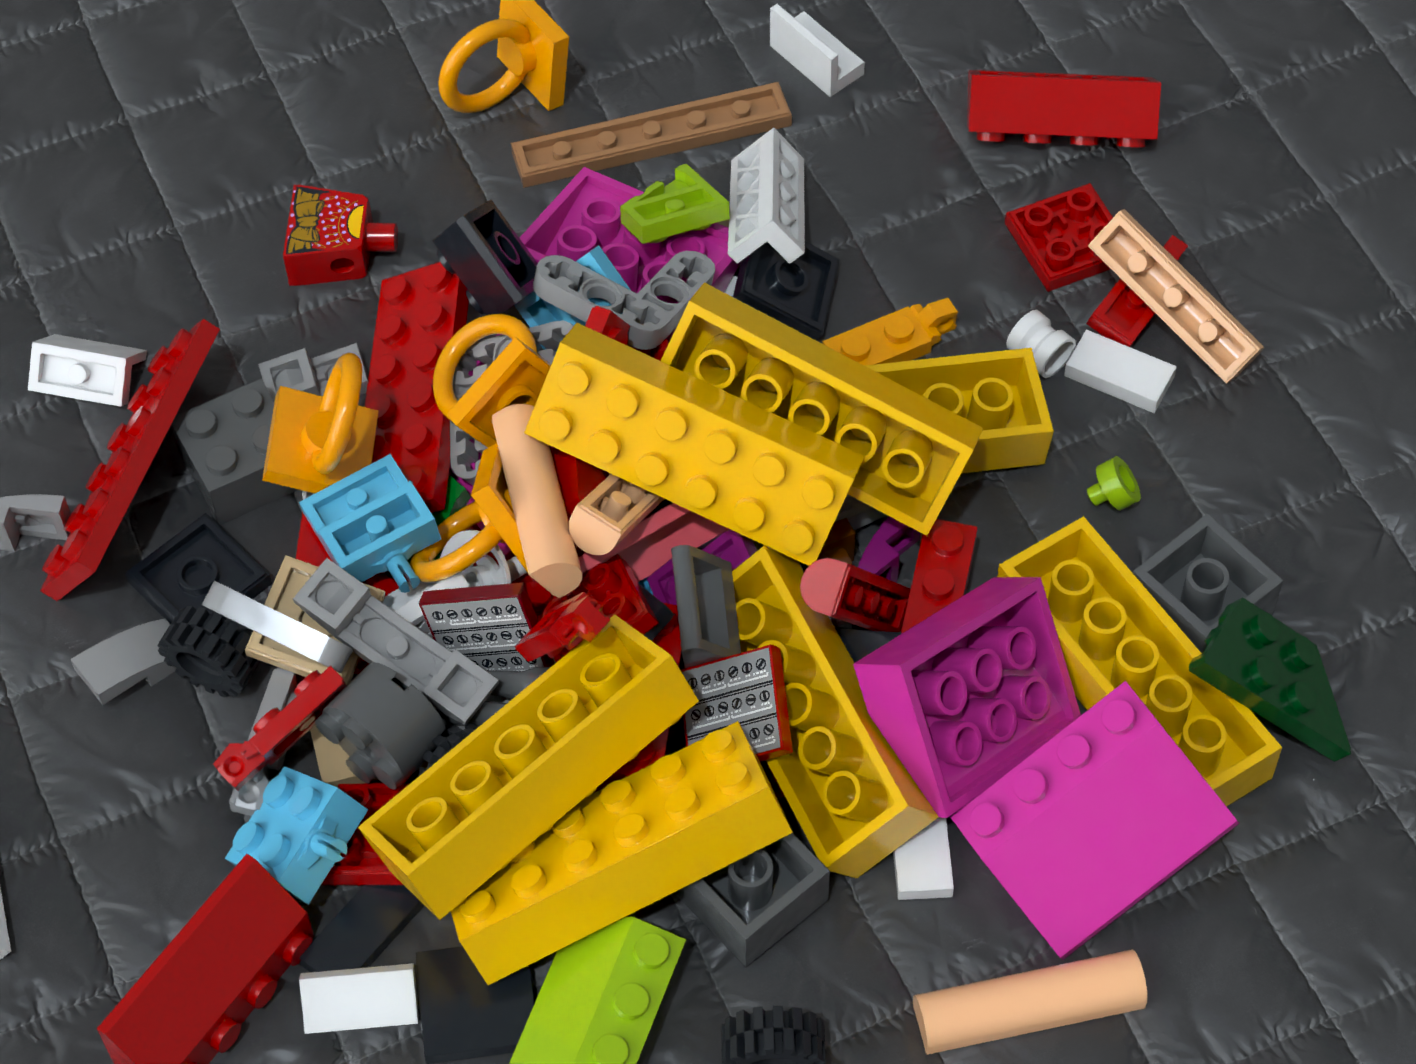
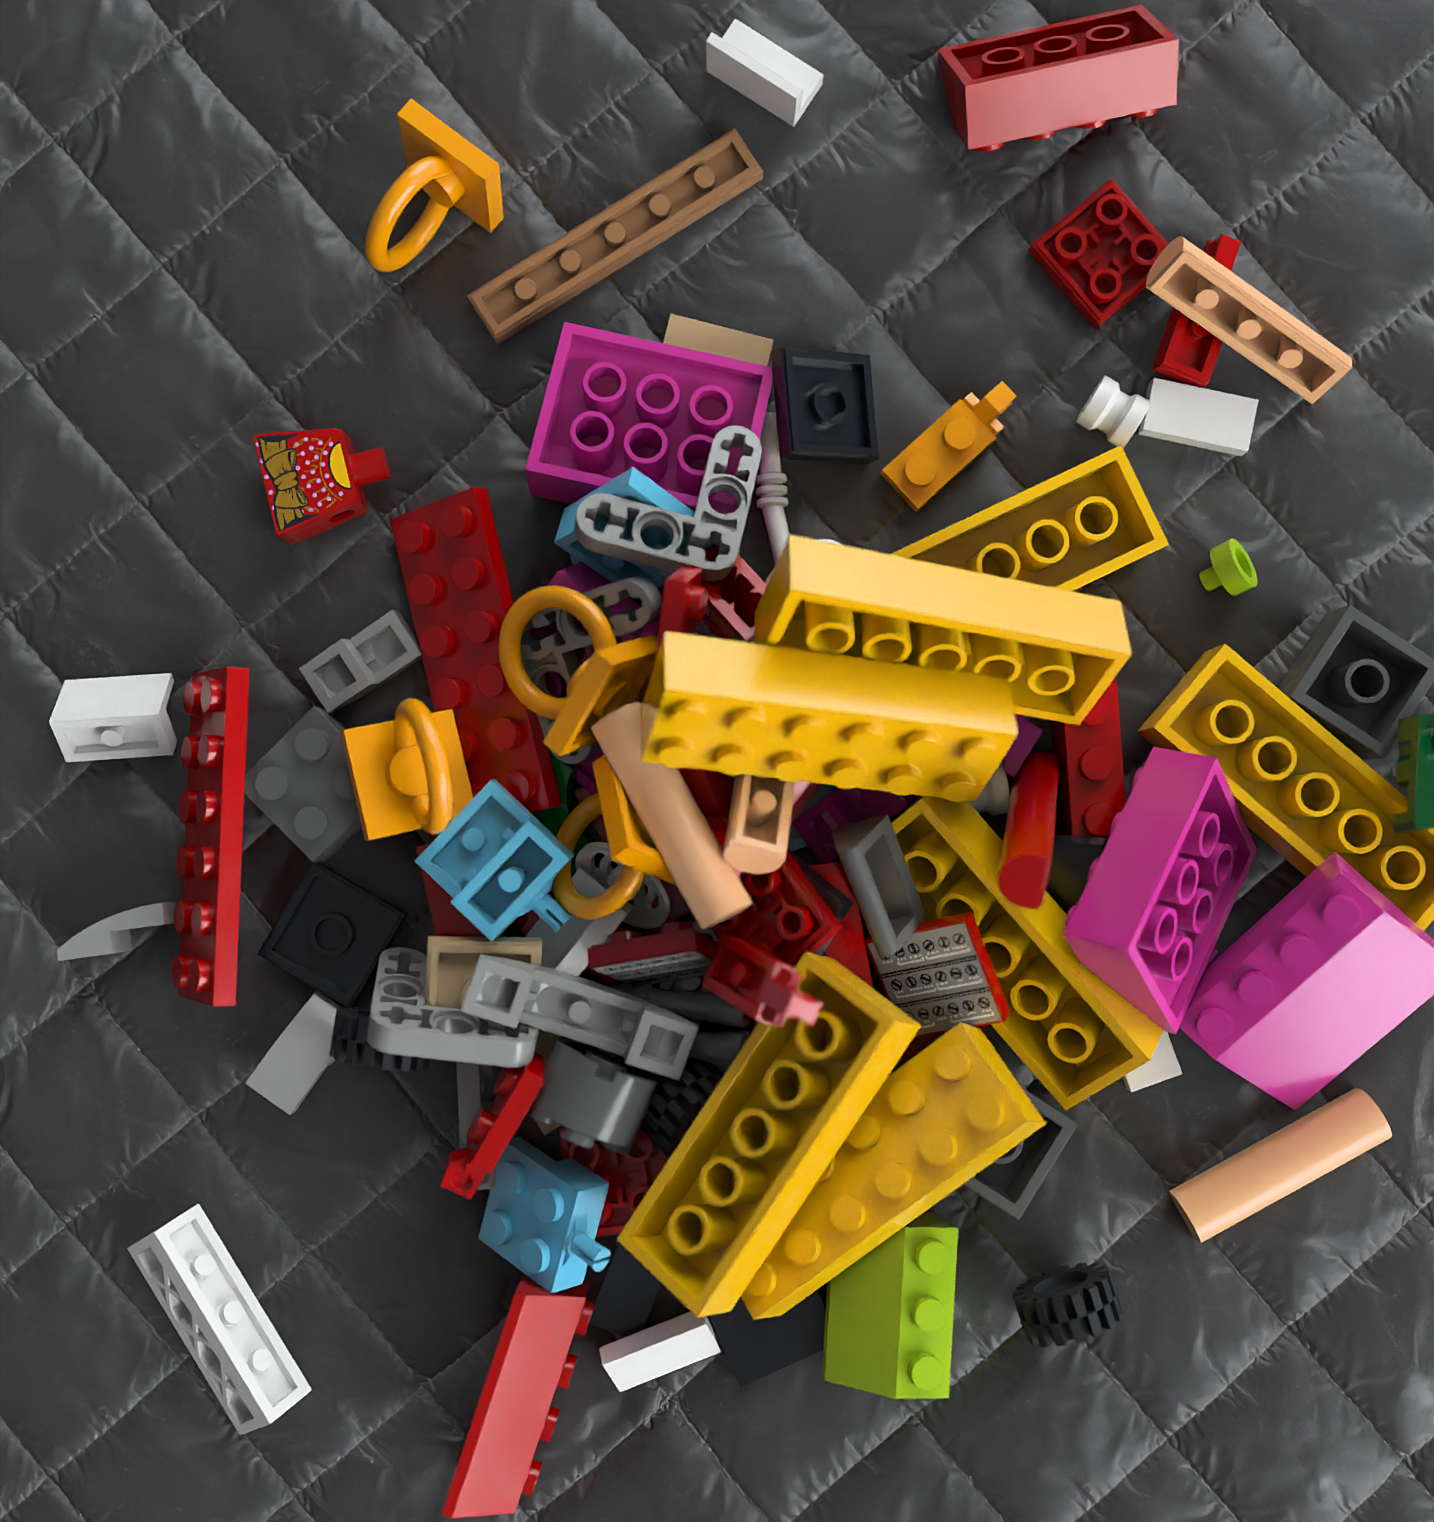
camera: 15 degrees left, 30 degrees up
black slope [432,199,538,315] -> none
lime wing [620,164,730,244] -> none
white fence [728,127,805,264] -> none

